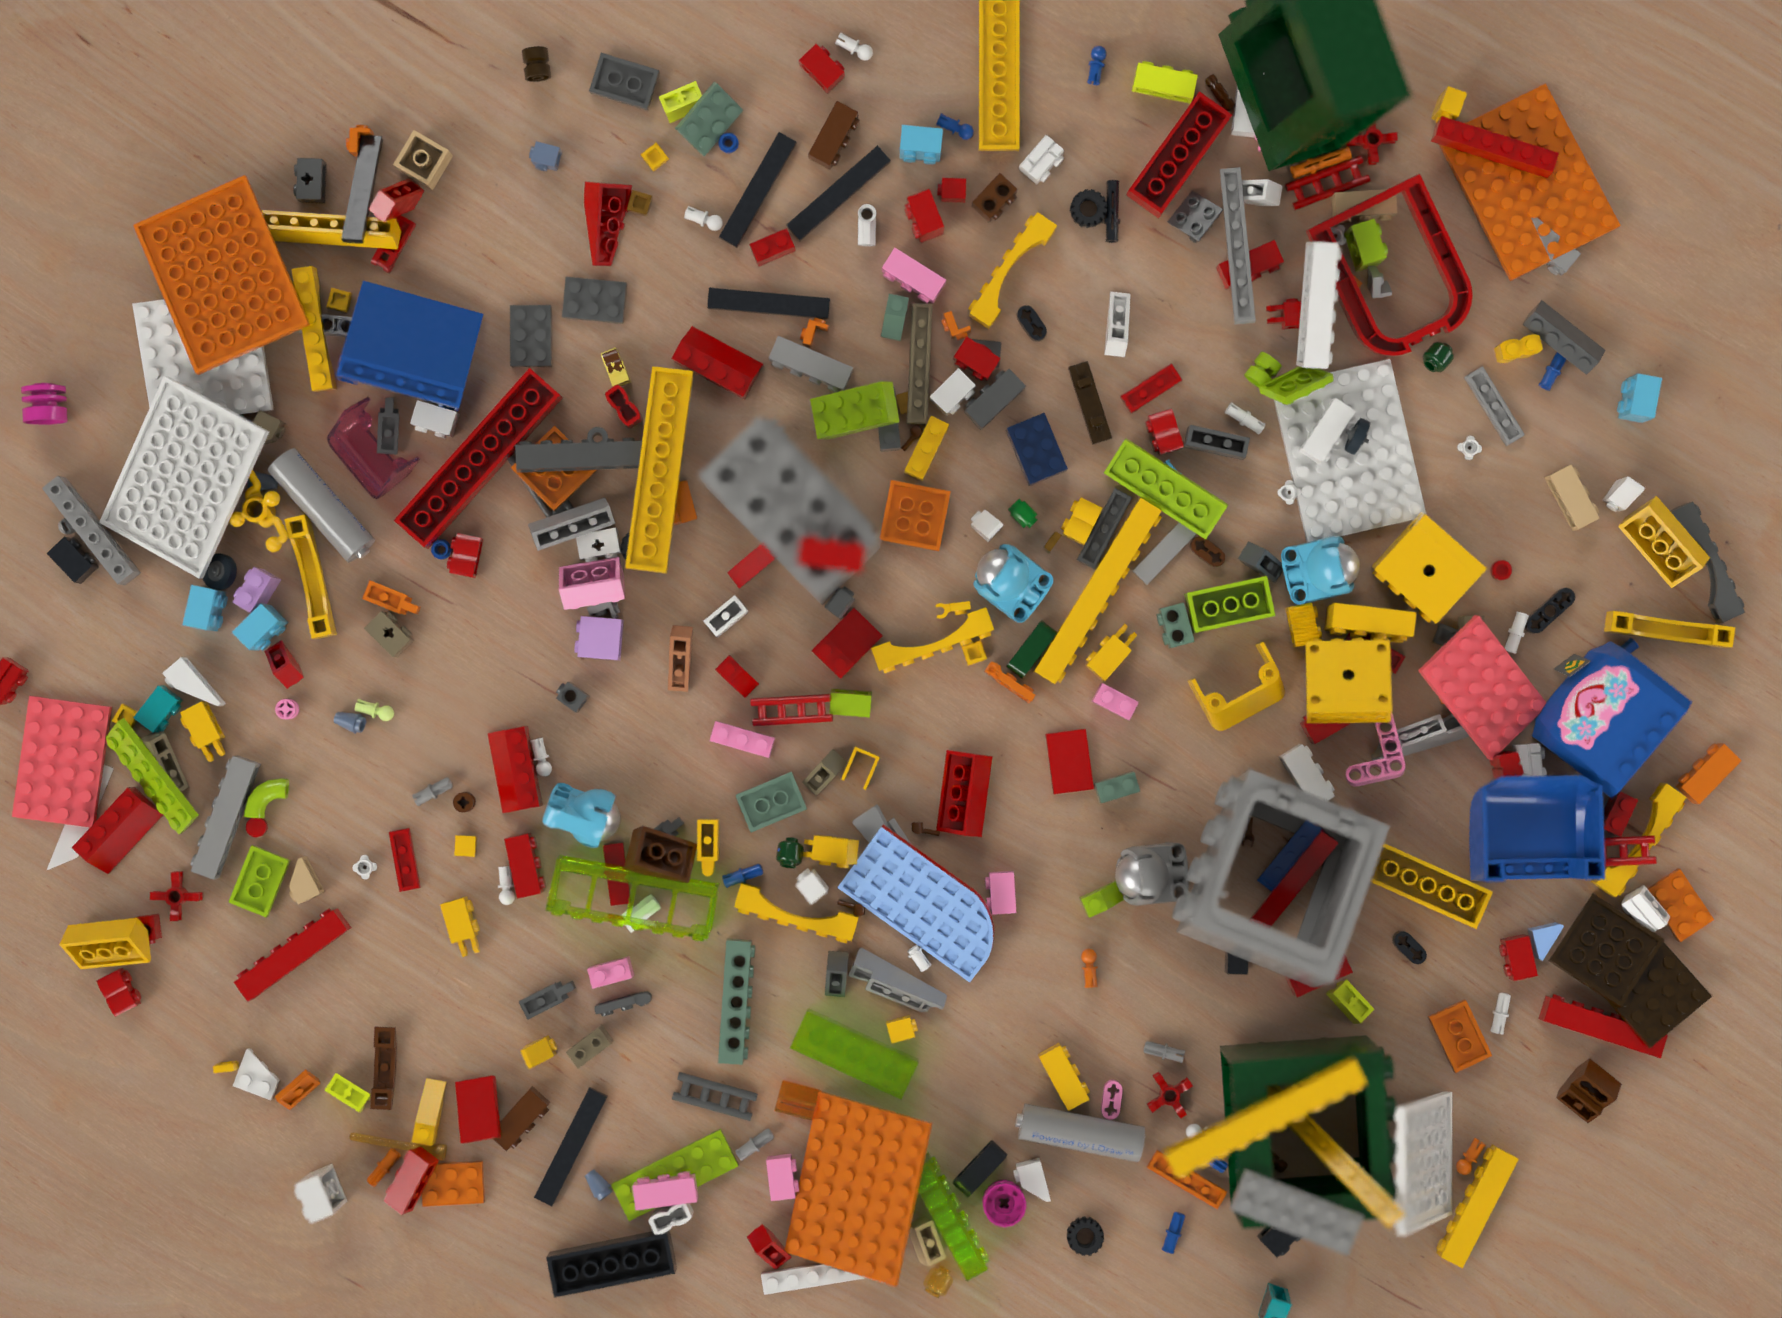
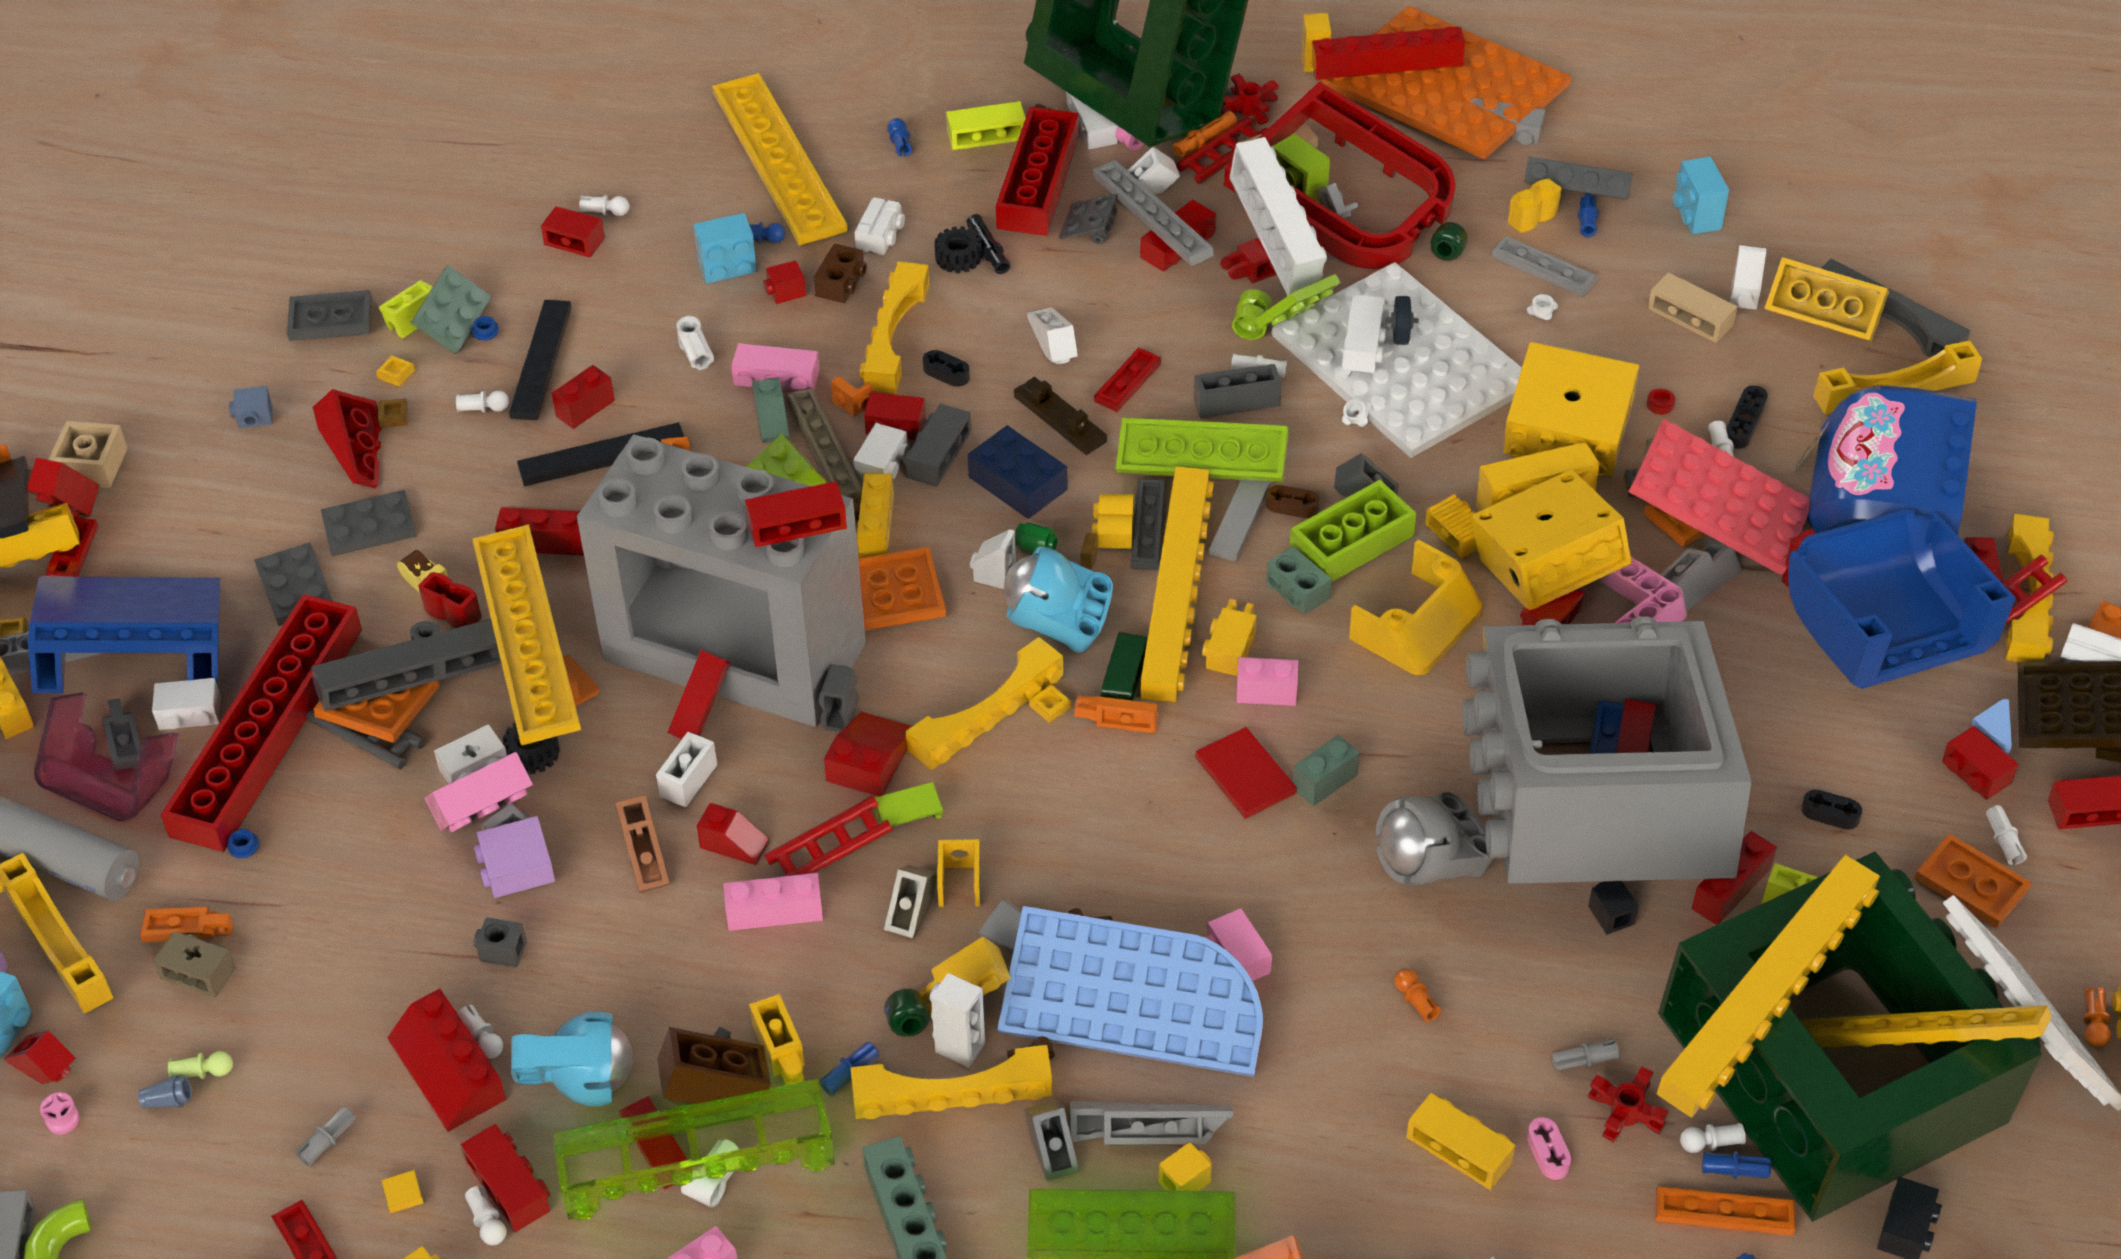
camera: 20 degrees left, 40 degrees down
red brick [447,533,483,578] -> none
reddish brown wheel [453,792,476,813] -> none
dark brown wheel [522,46,551,82] -> none
light grey brick [528,498,615,551] -> none
sand green plate [735,772,807,832] -> none
black tile [786,145,891,241] -> none
reddish brown brick [808,101,860,170] -> none
red brick [904,188,944,243] -> none
white pin [907,945,932,972] -> none
yellow plate [935,601,971,619] -> none
red slope [936,750,993,837] -> none
light grey piece [1015,1103,1145,1162] -> none
lime slope [1079,881,1124,918] -> none
red brick [1145,408,1184,456] -> none
light grey plate [1229,1169,1364,1256] -> none
medium azure piece [1281,536,1360,604] -> none
yellow brick [1370,843,1493,929] -> none
orange brick [1675,743,1742,804] -> none

